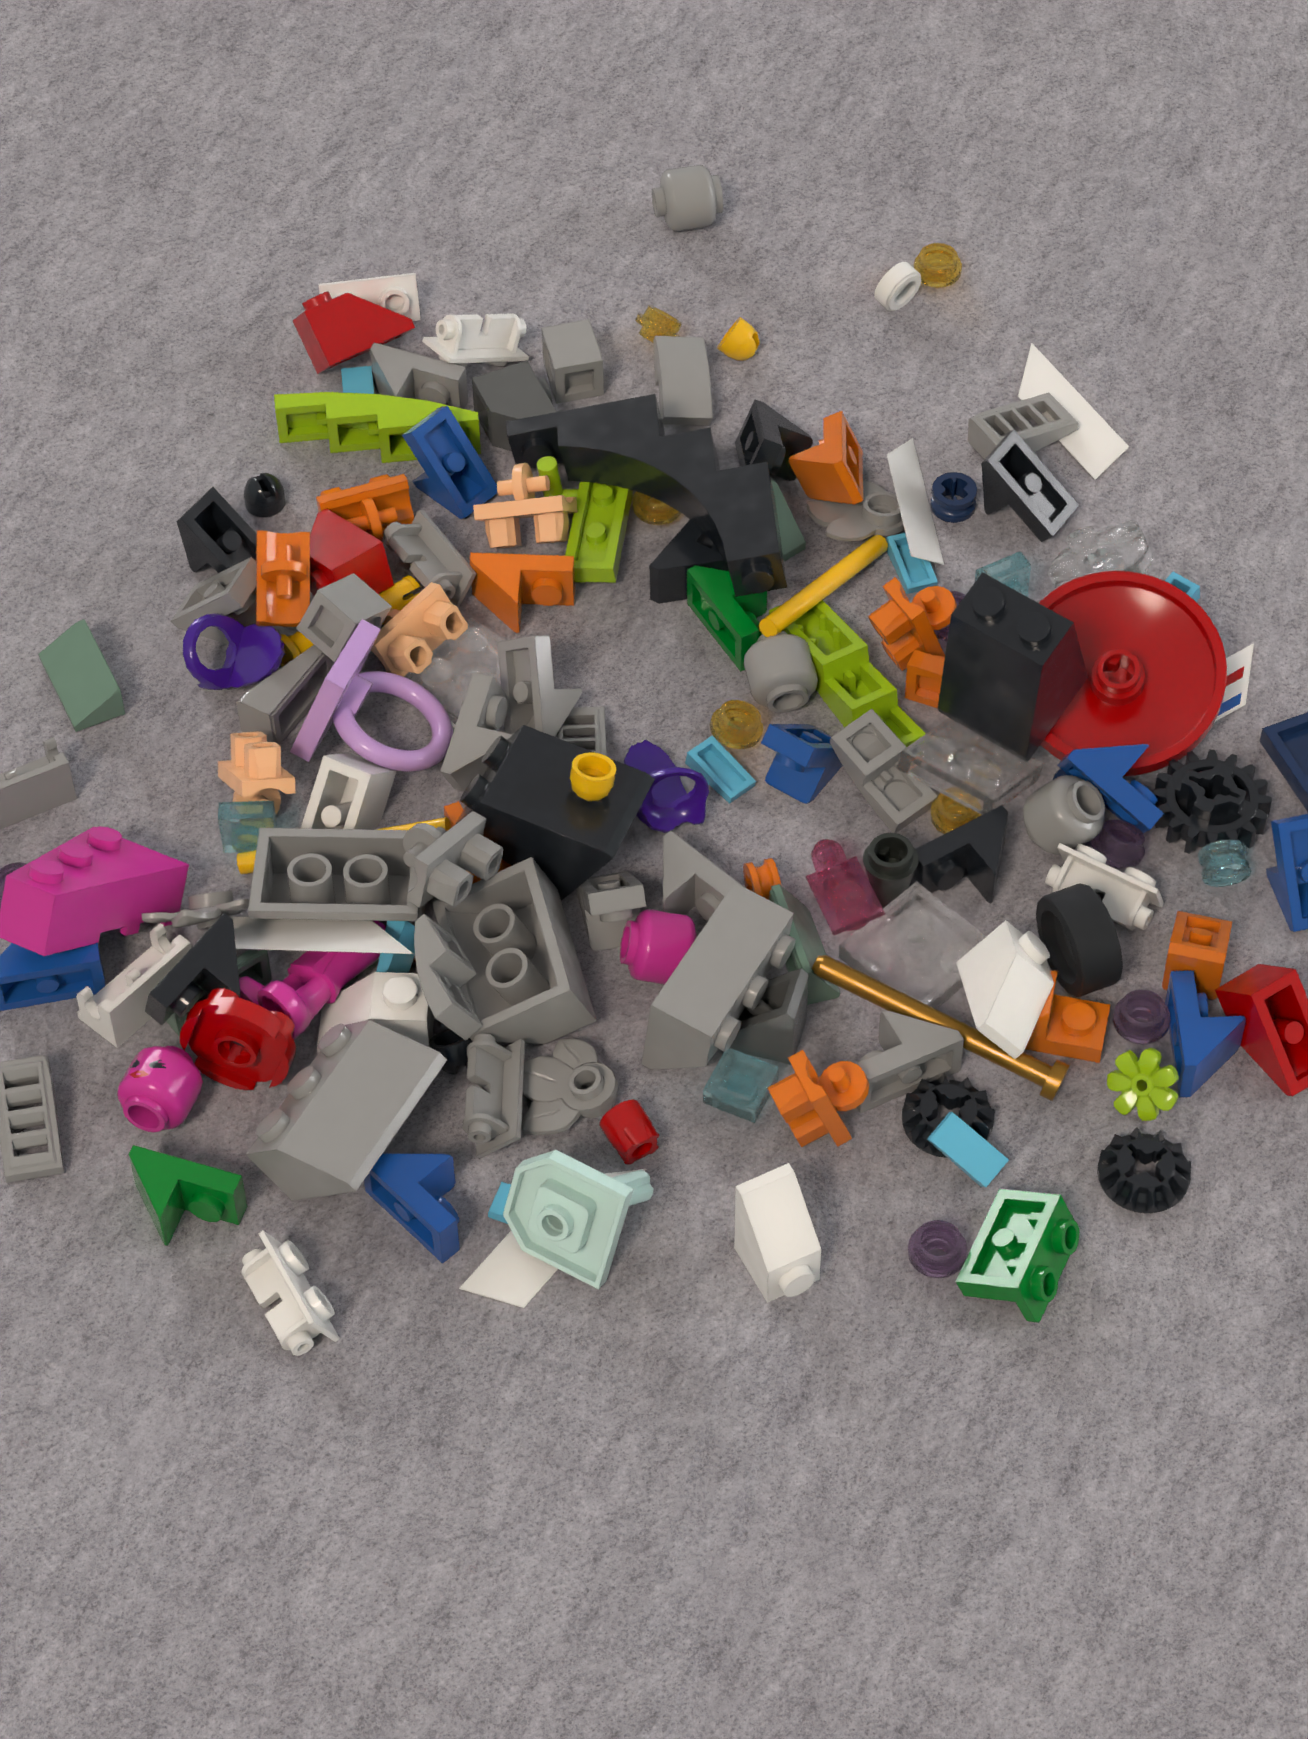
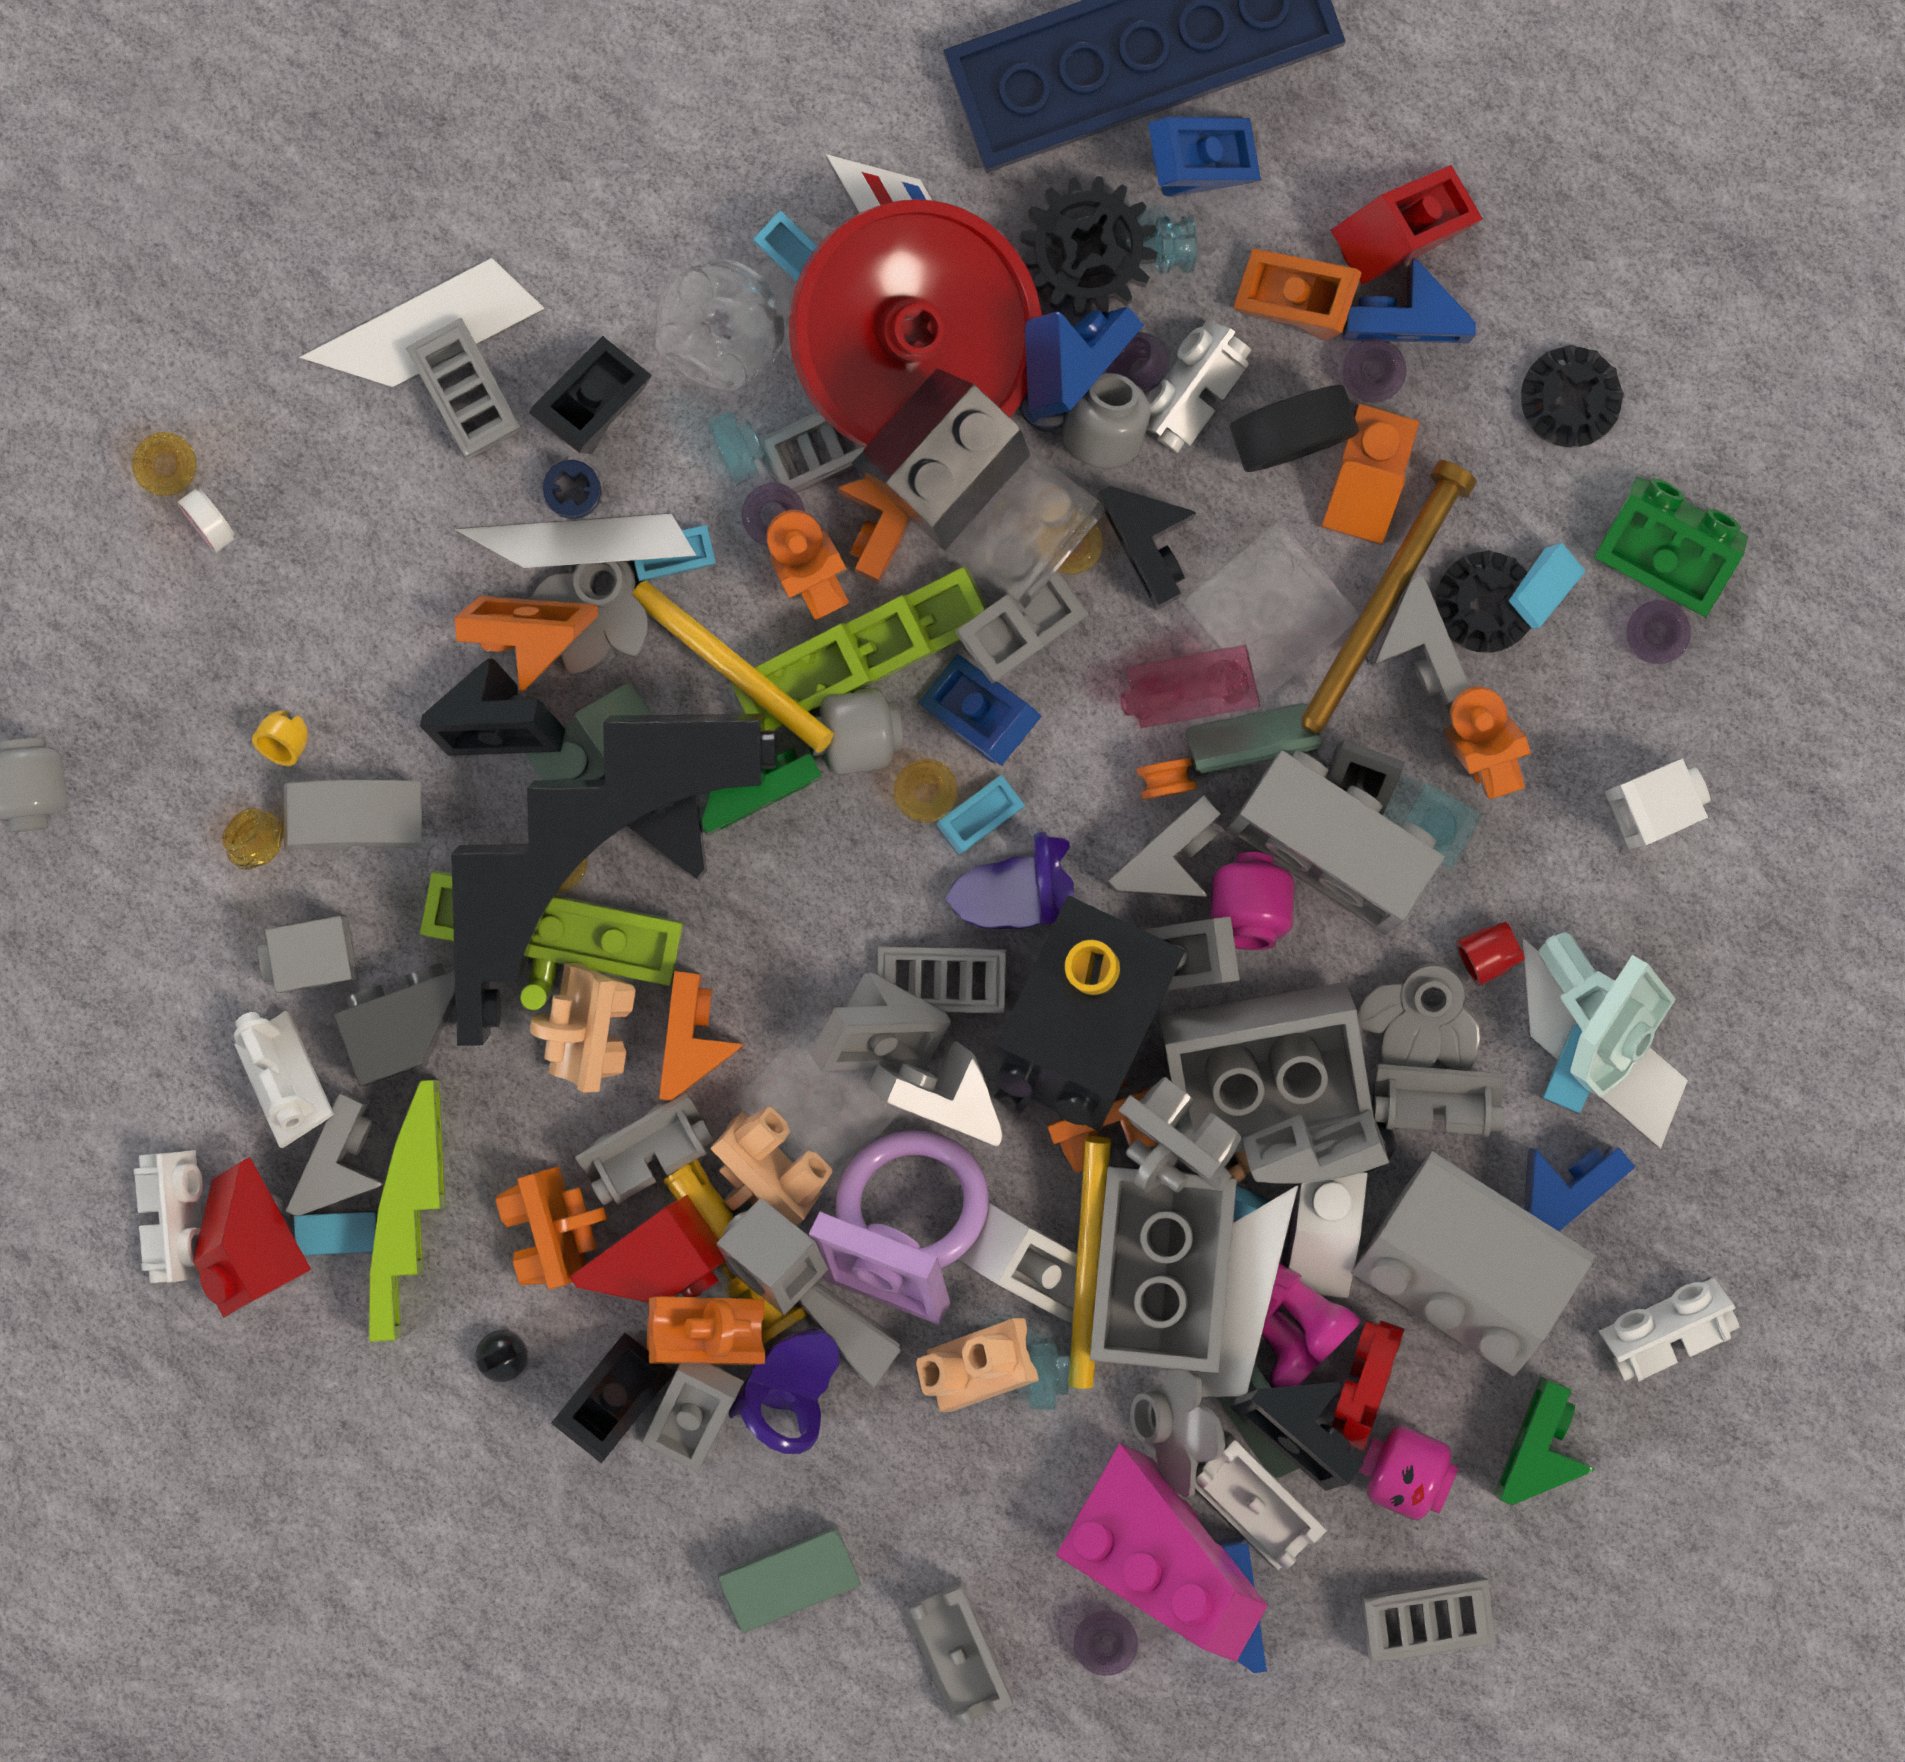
camera: 90 degrees left, 35 degrees up
blue slope [402,406,498,519] -> none
pearl dark grey cone [863,833,919,912] -> none
white slope [956,920,1054,1059] -> none
lime plant [1107,1048,1179,1121] -> none

